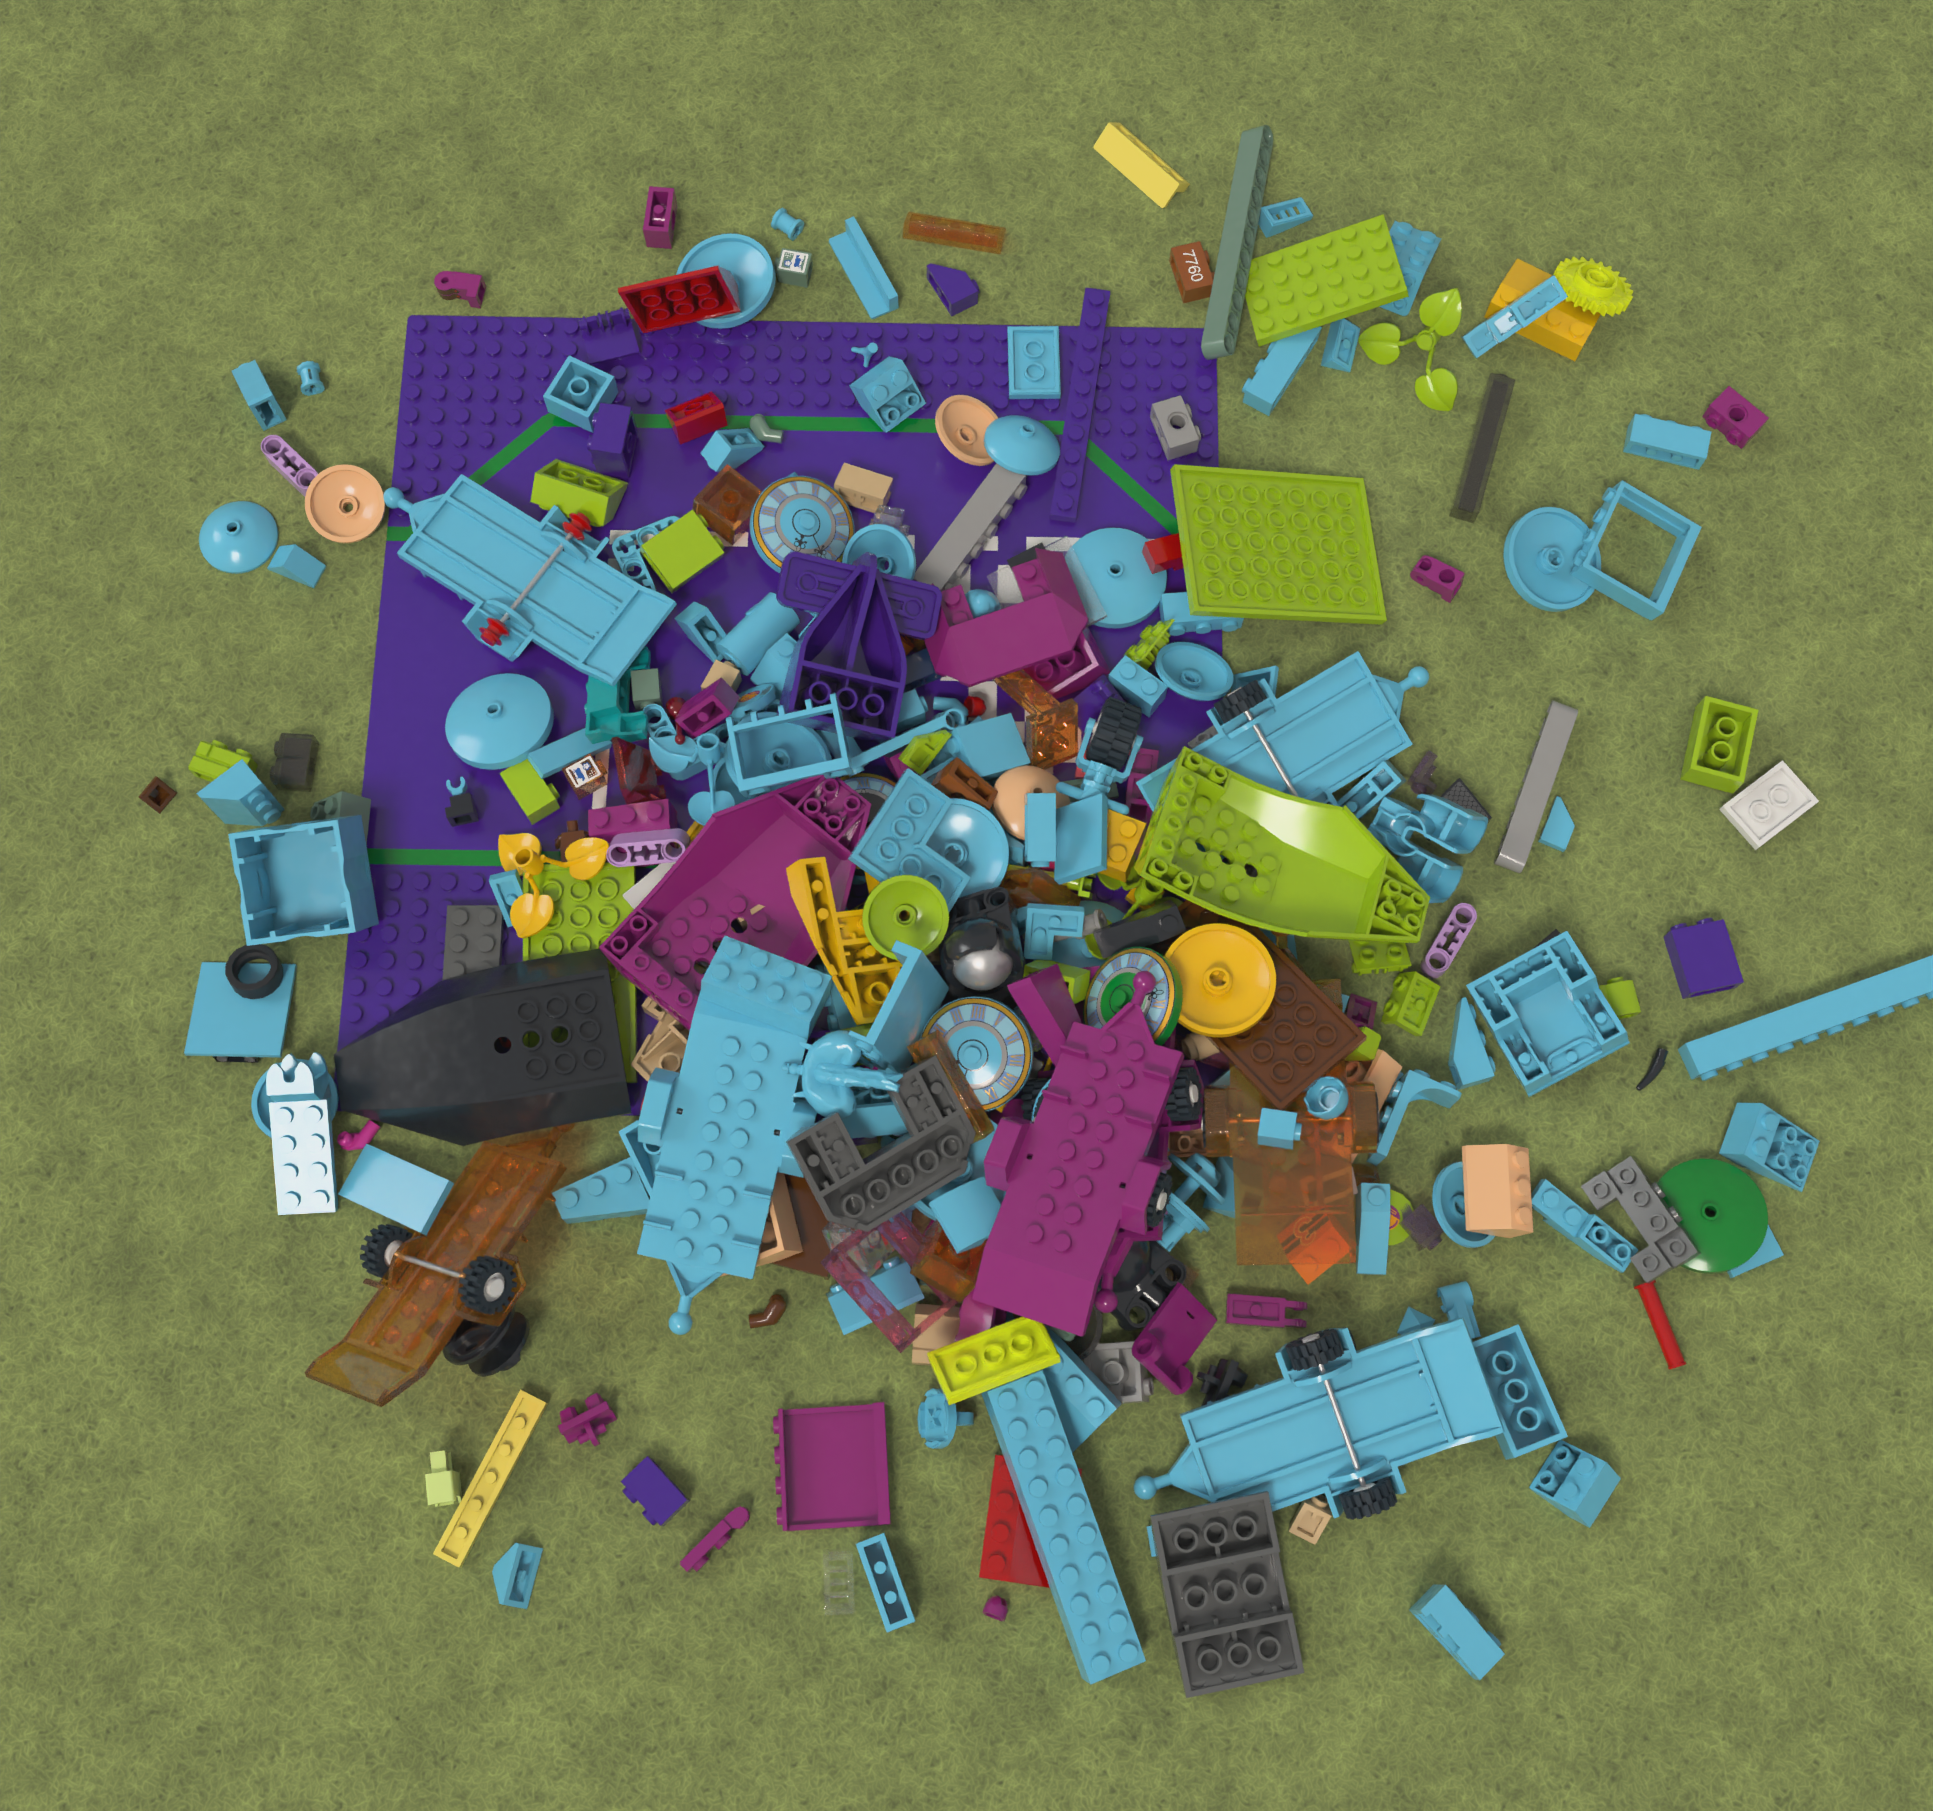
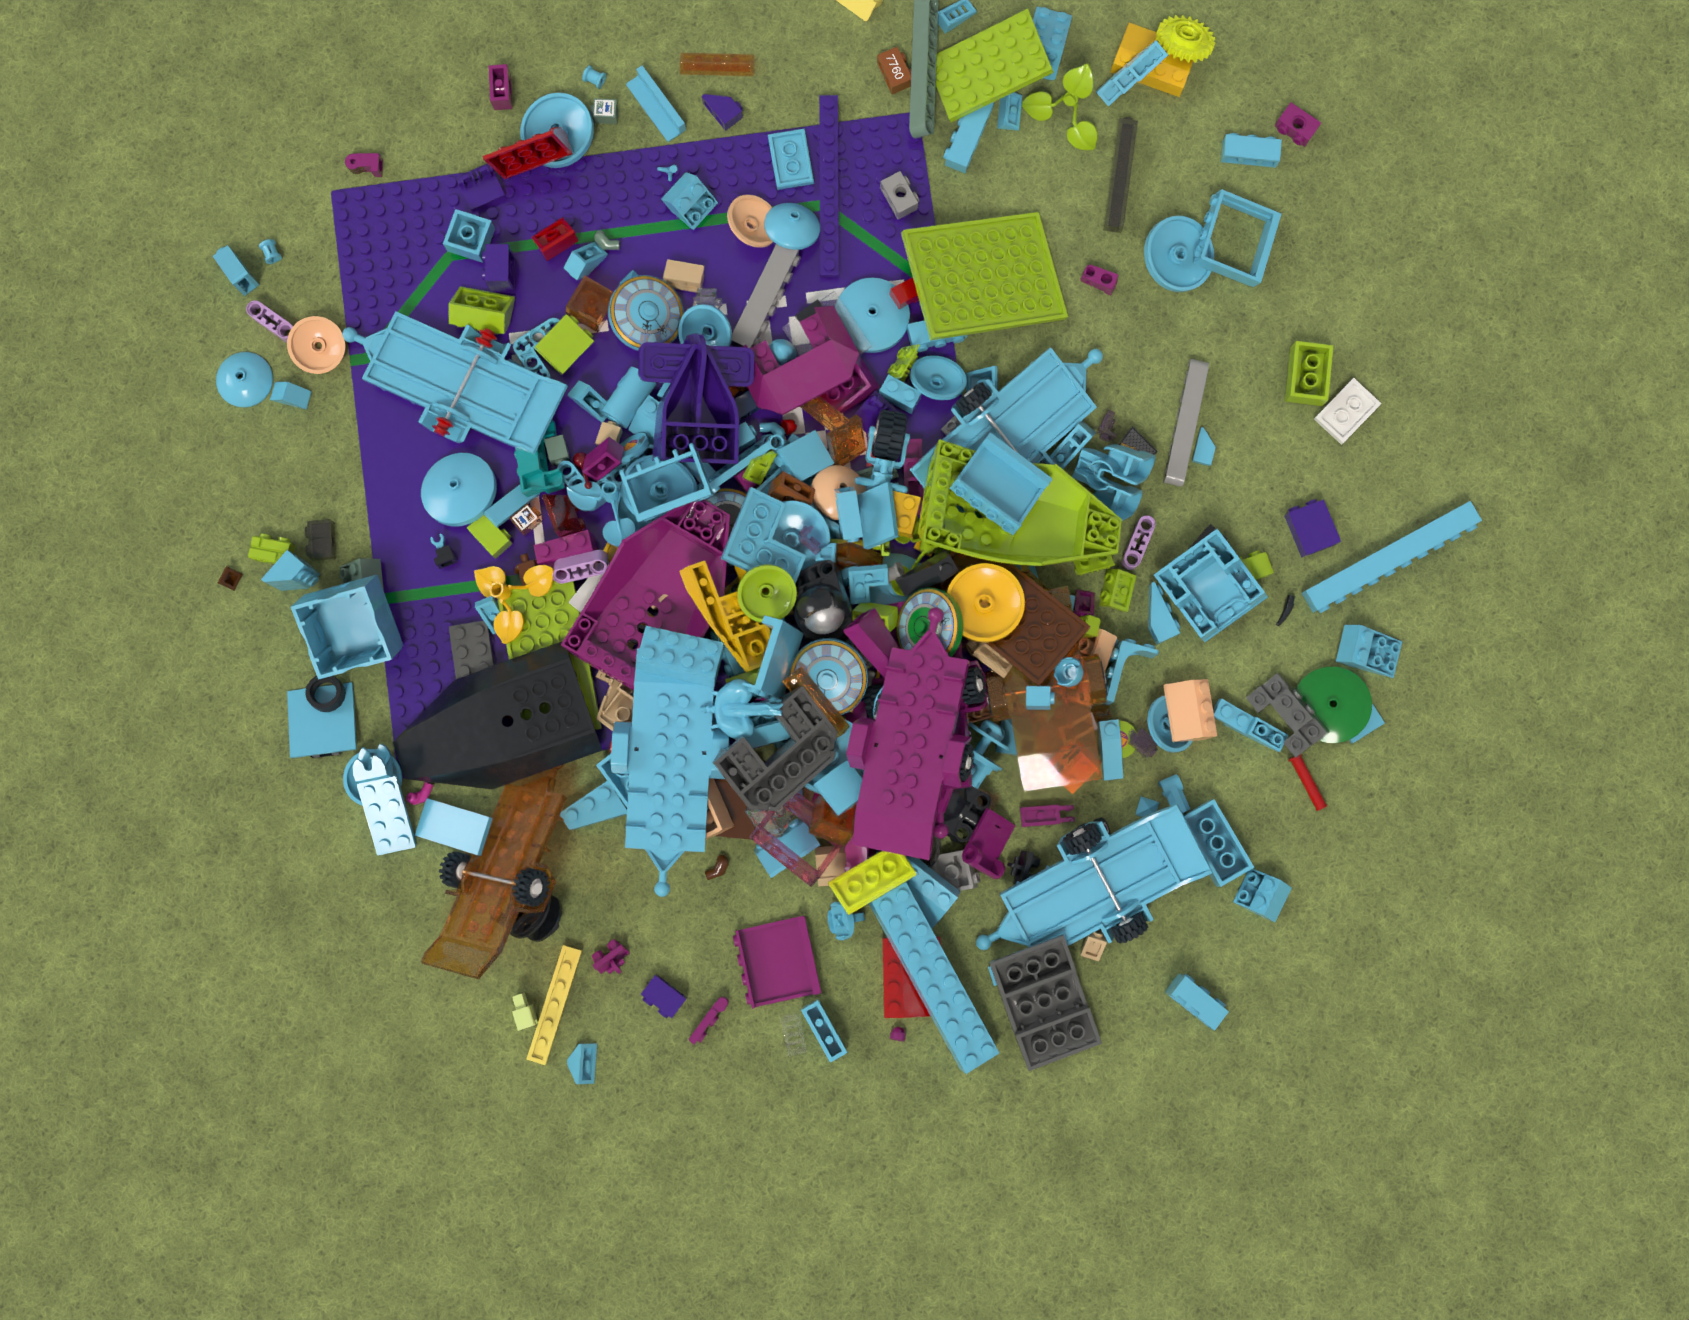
camera: 10 degrees left, 10 degrees up
none -> clear purple bracket [798,525,821,555]
none -> medium azure tile [815,543,837,563]
none -> medium azure panel [950,432,1052,535]
none -> tan plate [972,642,1012,678]

